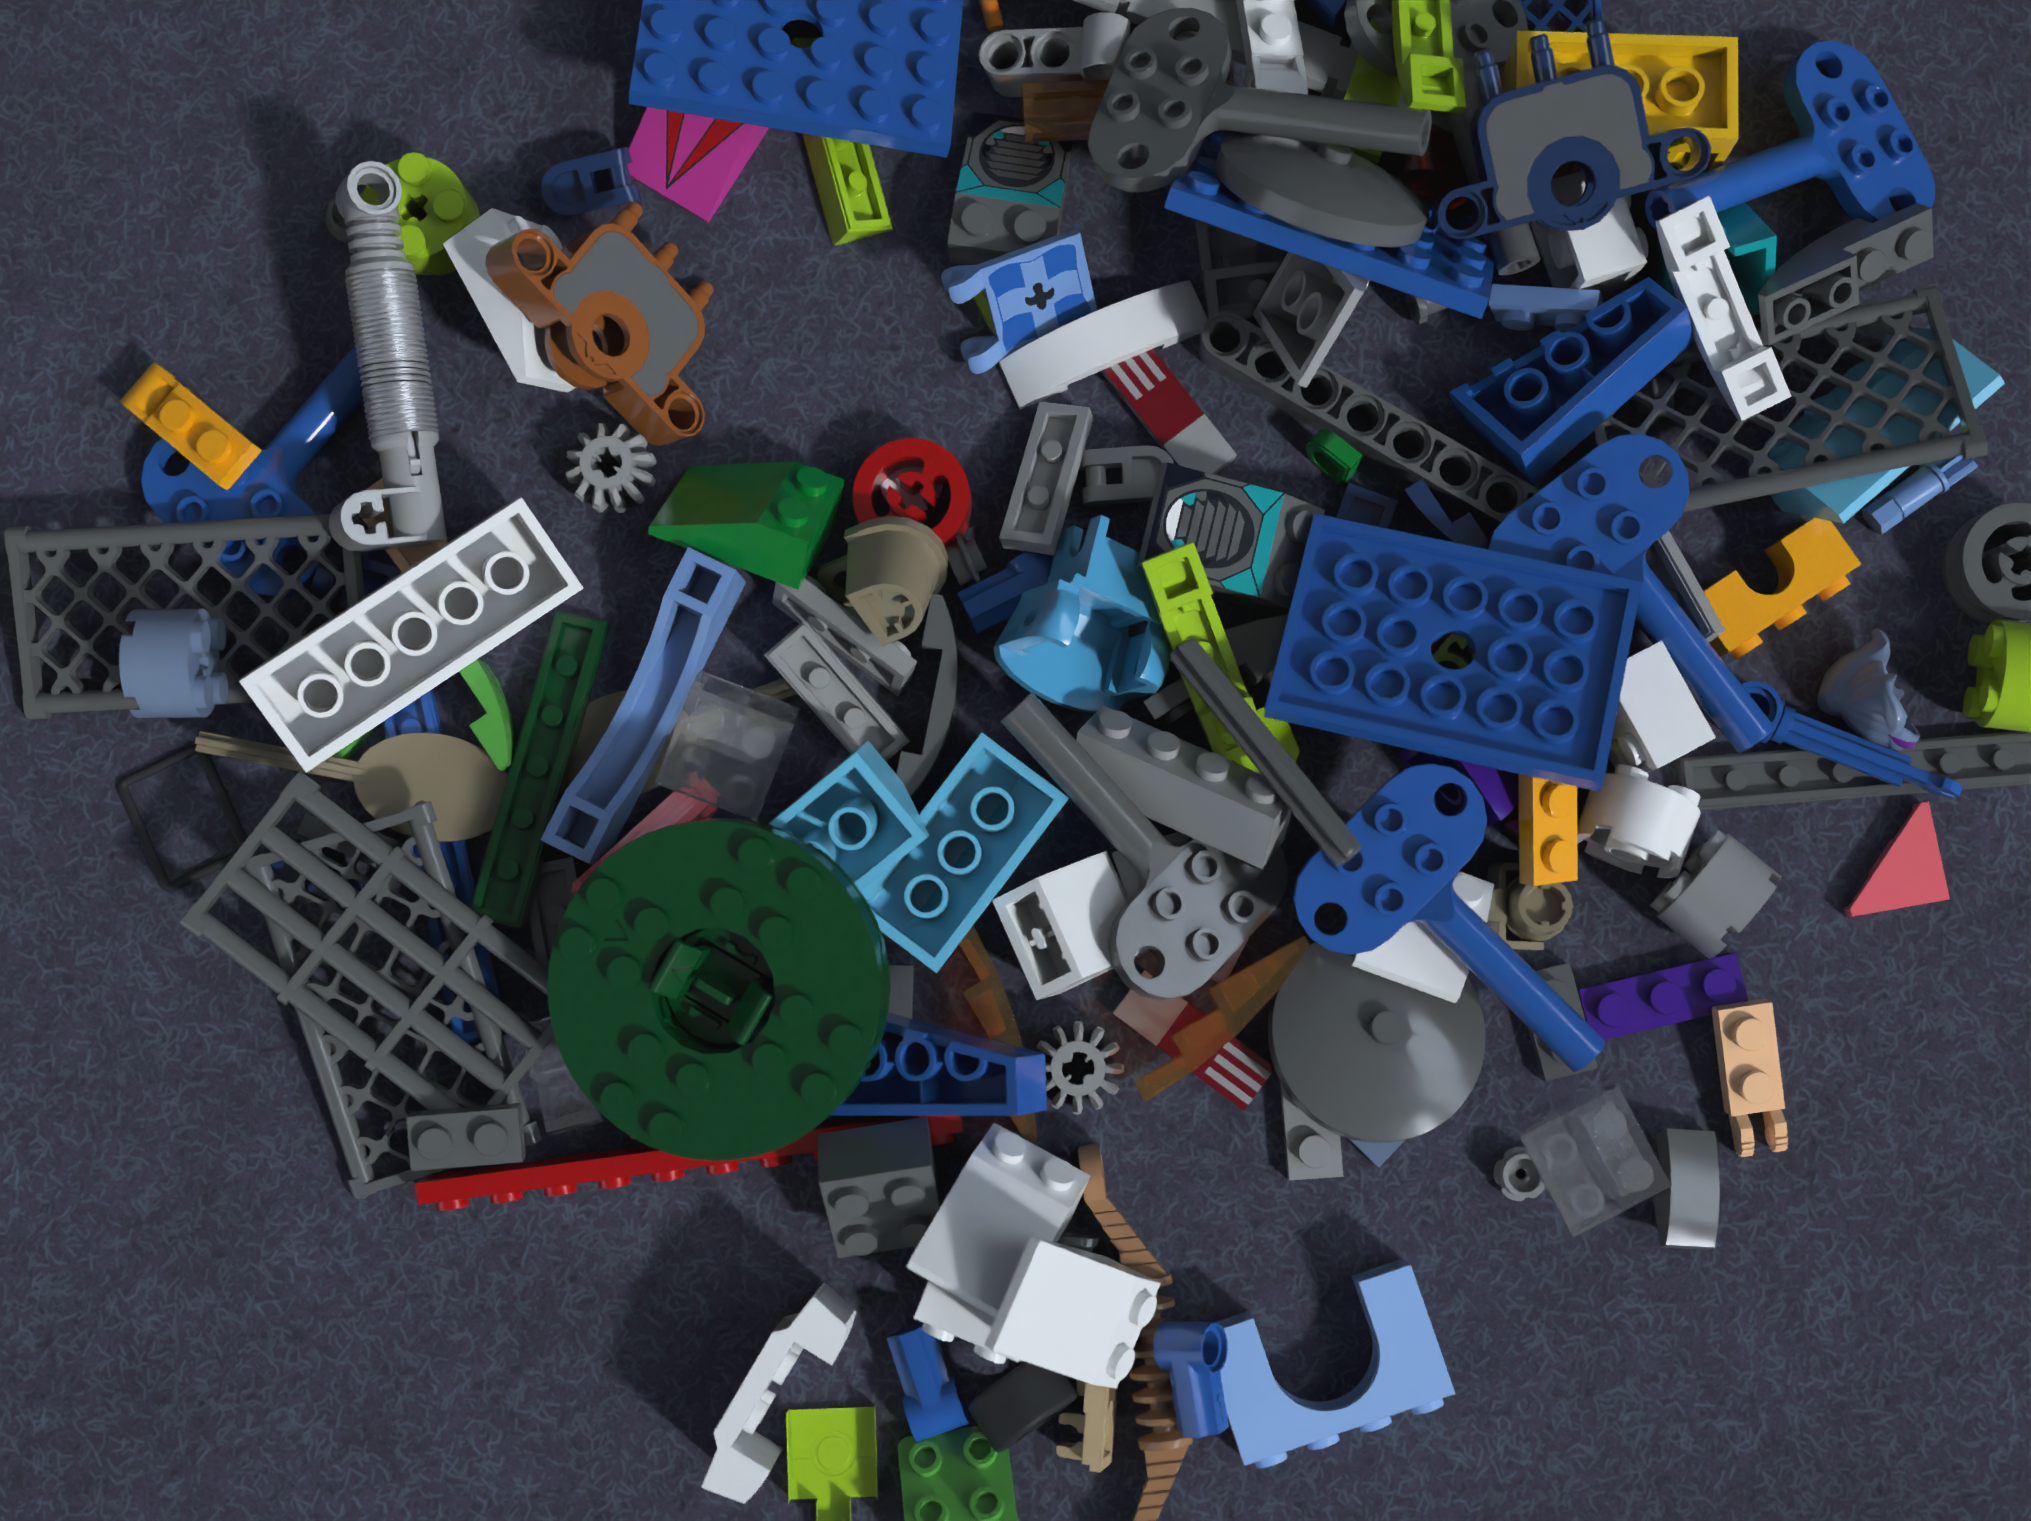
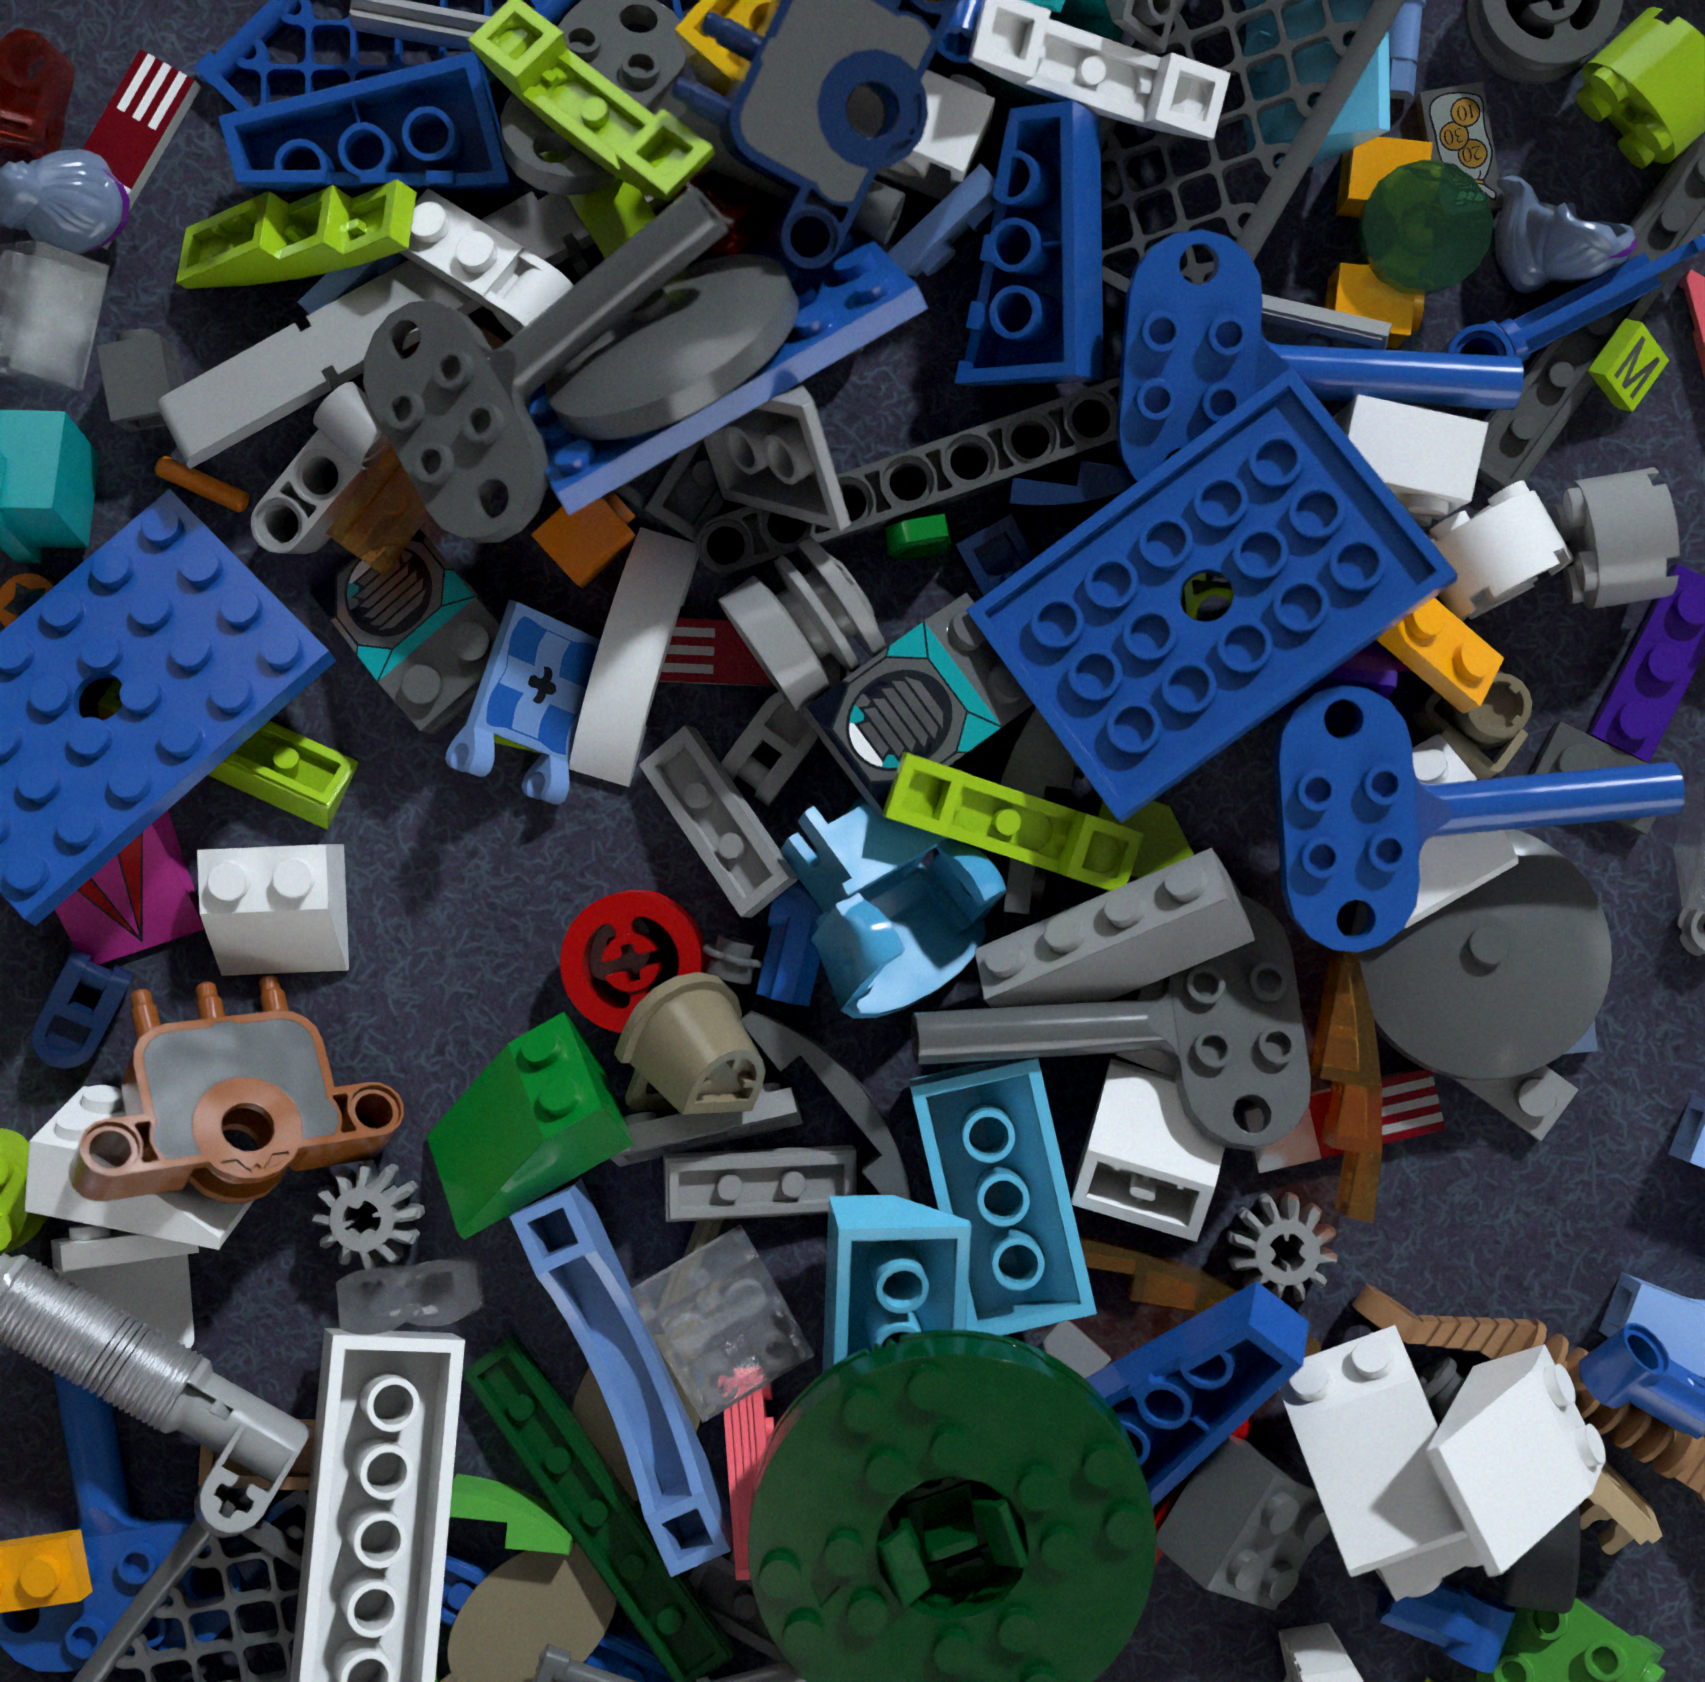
camera: 60 degrees left, 5 degrees up
dark grey axle [1170,638,1361,866] -> none
none -> white bracket [51,1224,199,1348]
none -> white slope [197,844,349,976]
none -> clear brick [336,1256,485,1335]
none -> orange brick [531,491,636,589]
none -> light grey wheel [718,536,887,712]
none -> clear green tile [1357,160,1493,296]
none -> tile [1415,81,1503,224]
none -> lime tile [1588,319,1669,412]

